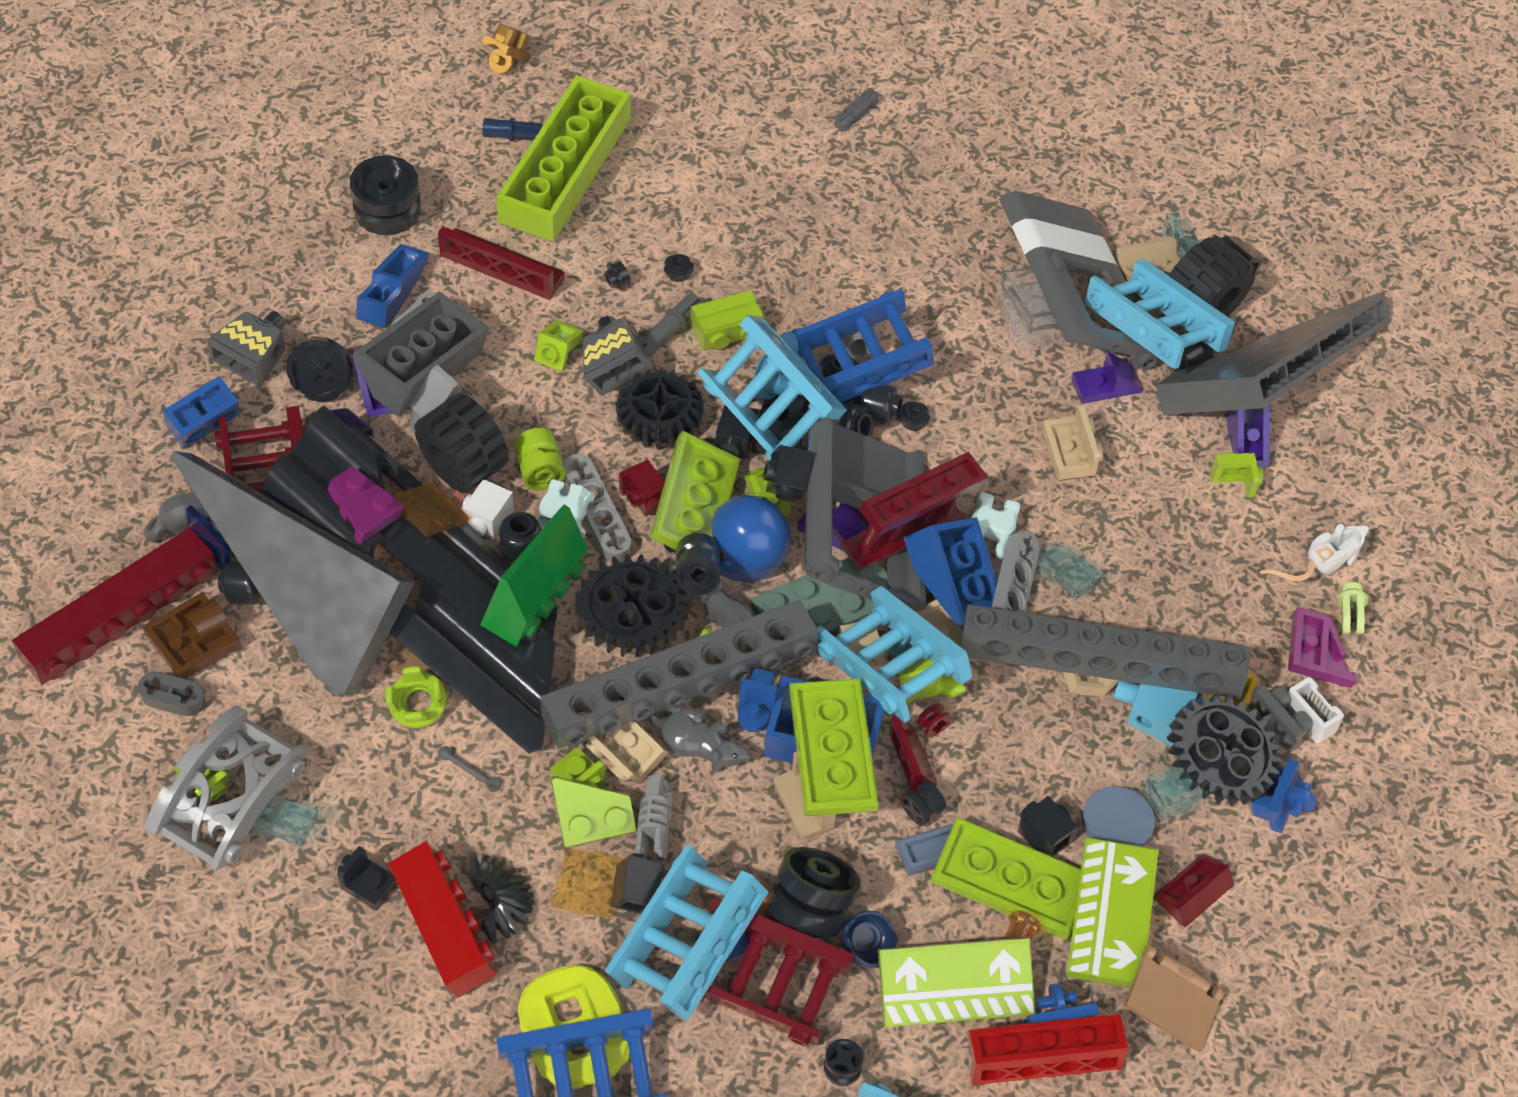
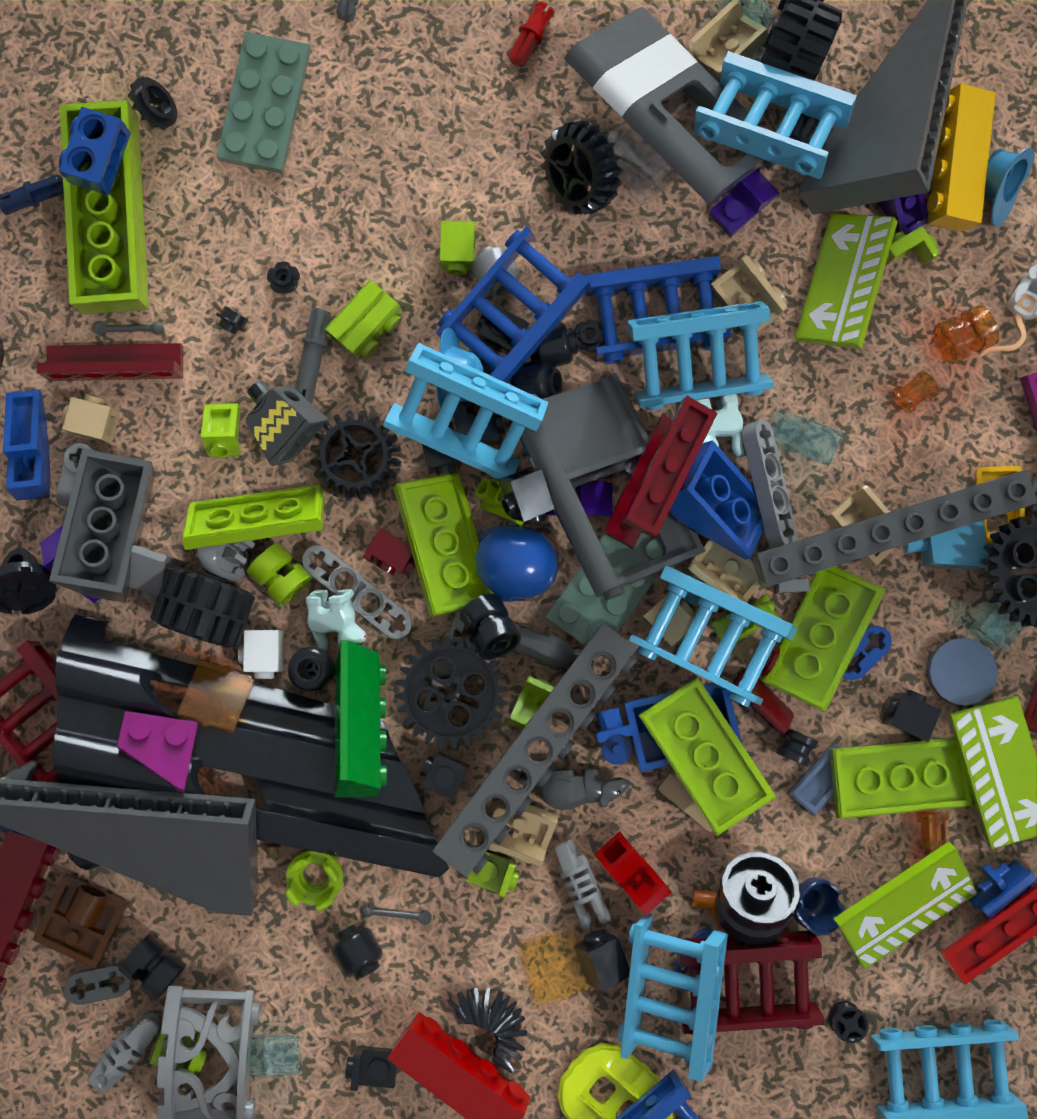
camera: 25 degrees left, 30 degrees up
lime wing [550,776,636,847] -> none
none -> blue brick [59,107,131,196]
none -> tan brick [61,395,120,445]
none -> light grey hinge [87,1009,161,1093]
none -> dark grey hinge [94,321,164,336]
none -> black wheel [118,933,187,1001]
none -> black gear [128,77,177,130]
none -> lime tile [182,484,325,550]
none -> light grey piece [195,541,255,582]
none -> sand green plate [217,32,311,174]
none -> black head [331,924,383,981]
none -> black brick [419,751,469,800]
none -> lime brick [440,221,476,275]
none -> red axle [508,1,554,67]
none -> black gear [540,120,624,215]
none -> blue fence [585,256,731,364]
none -> red brick [594,831,672,916]
none -> medium azure fence [627,301,774,410]
none -> lime tile [762,566,886,713]
none -> light grey piece [775,579,810,594]
none -> lime tile [795,213,898,349]
none -> blue beam [843,626,892,680]
none -> clear orange bush [893,370,939,414]
none -> yellow brick [927,83,996,231]
none -> clear orange wheel [933,305,999,364]
none -> dark azure piece [984,147,1035,227]

